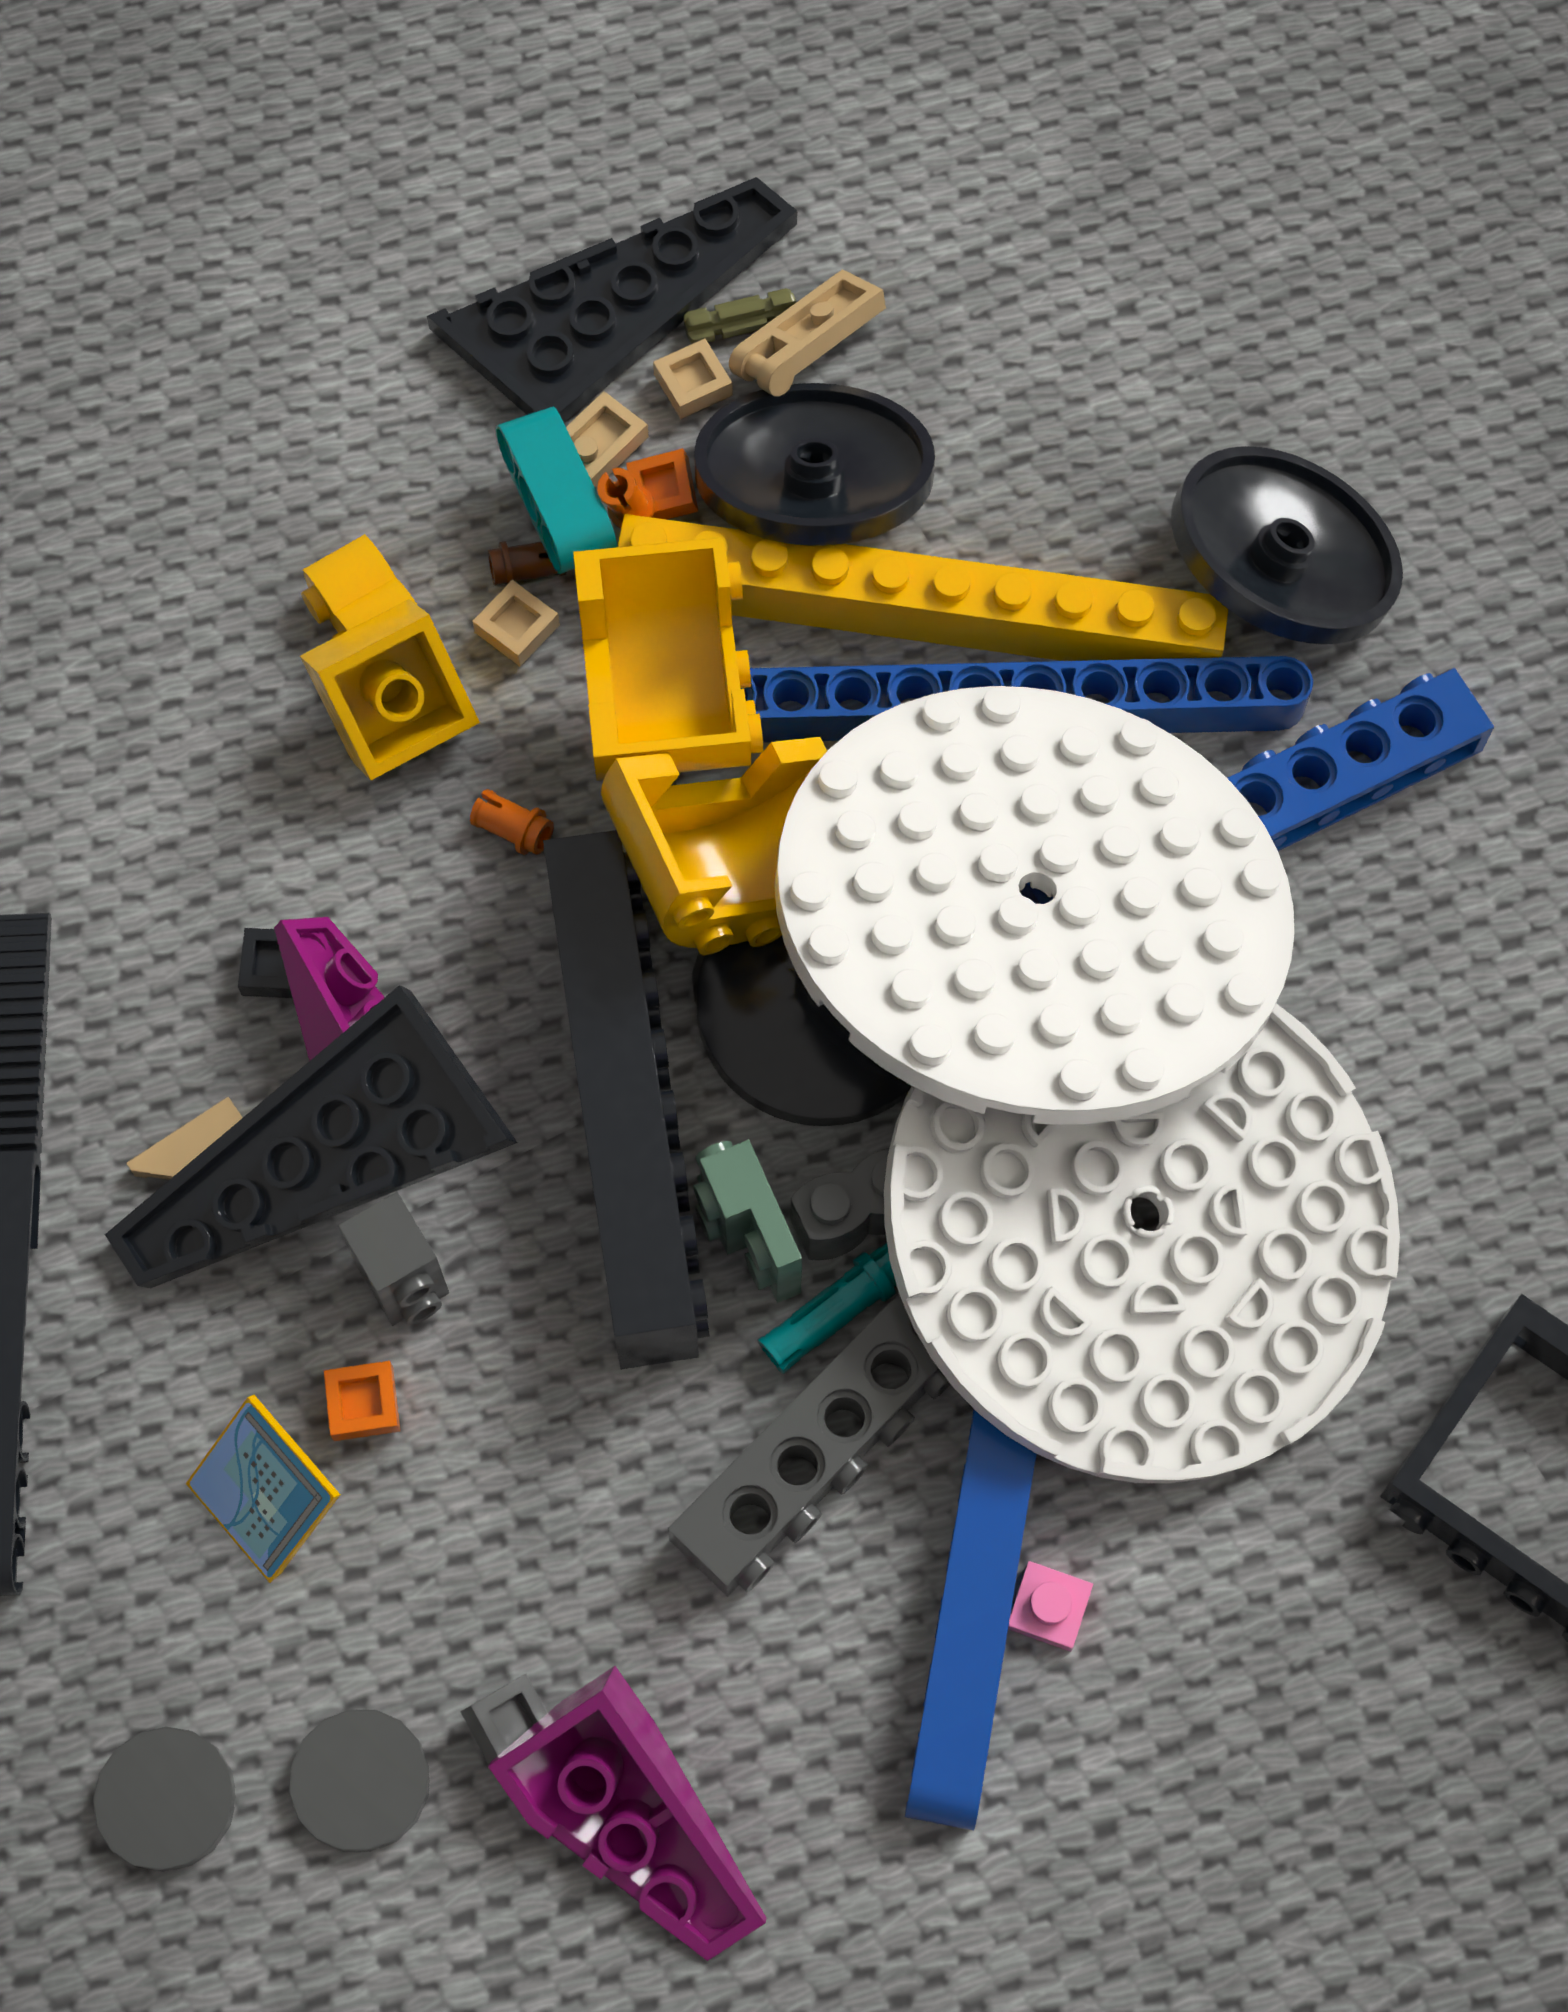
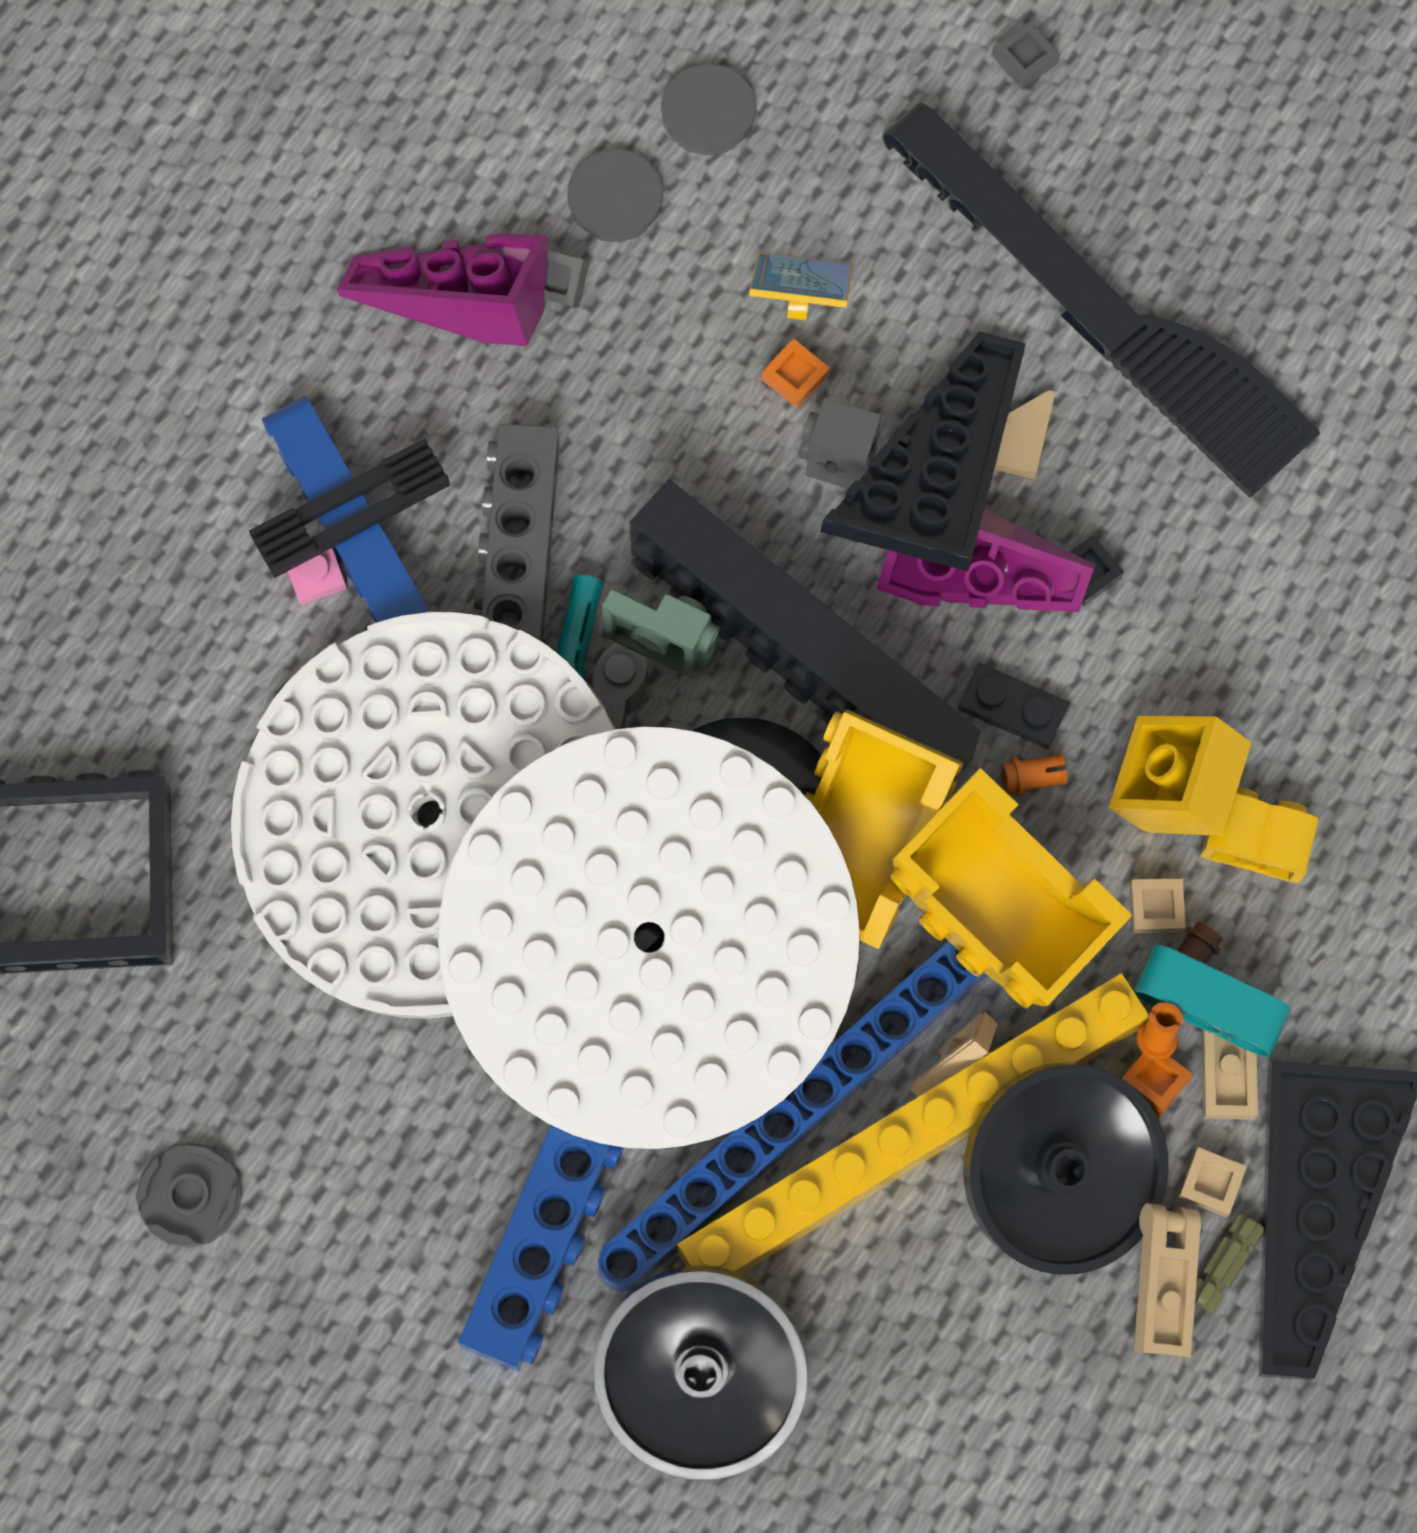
camera: 140 degrees right, 5 degrees up
none -> black container [249,438,450,578]
none -> tan tile [910,1012,998,1097]
none -> black plate [957,662,1070,750]

